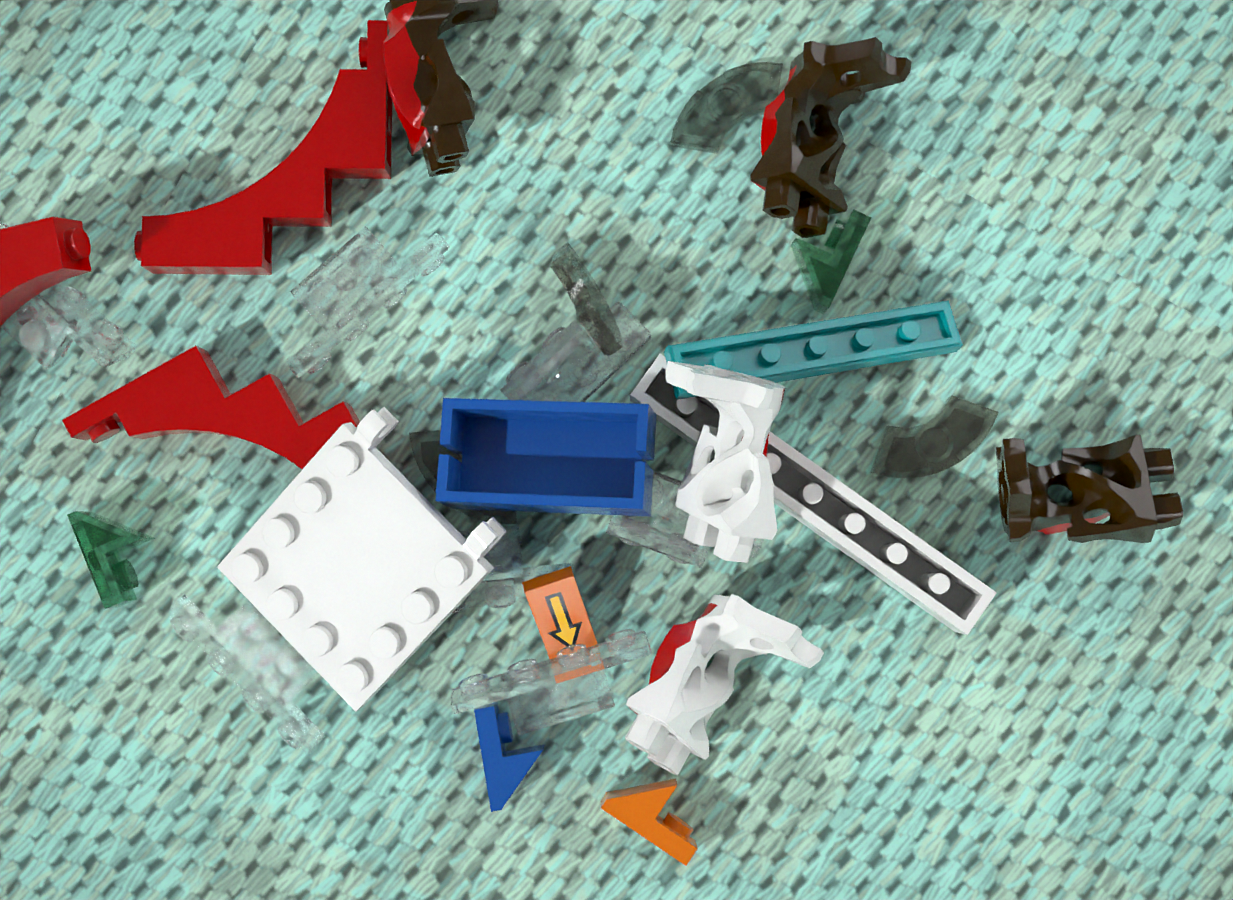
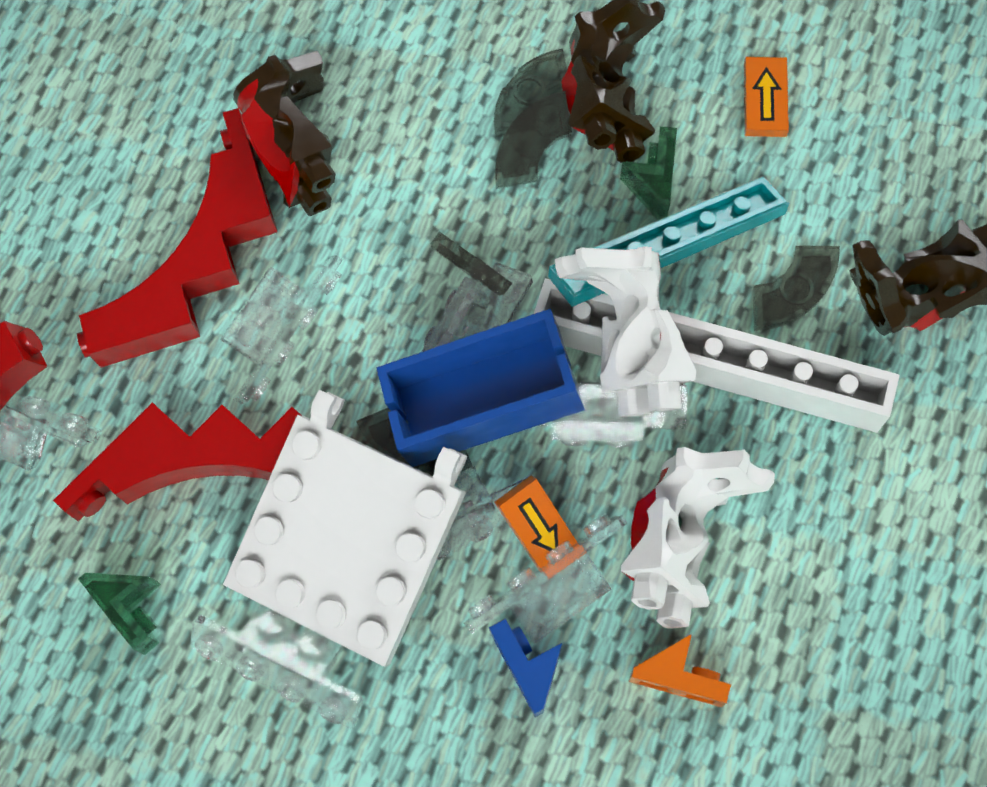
camera: 10 degrees left, 15 degrees down
none -> clear smoke tile [495,91,572,189]
none -> orange tile [744,57,789,137]

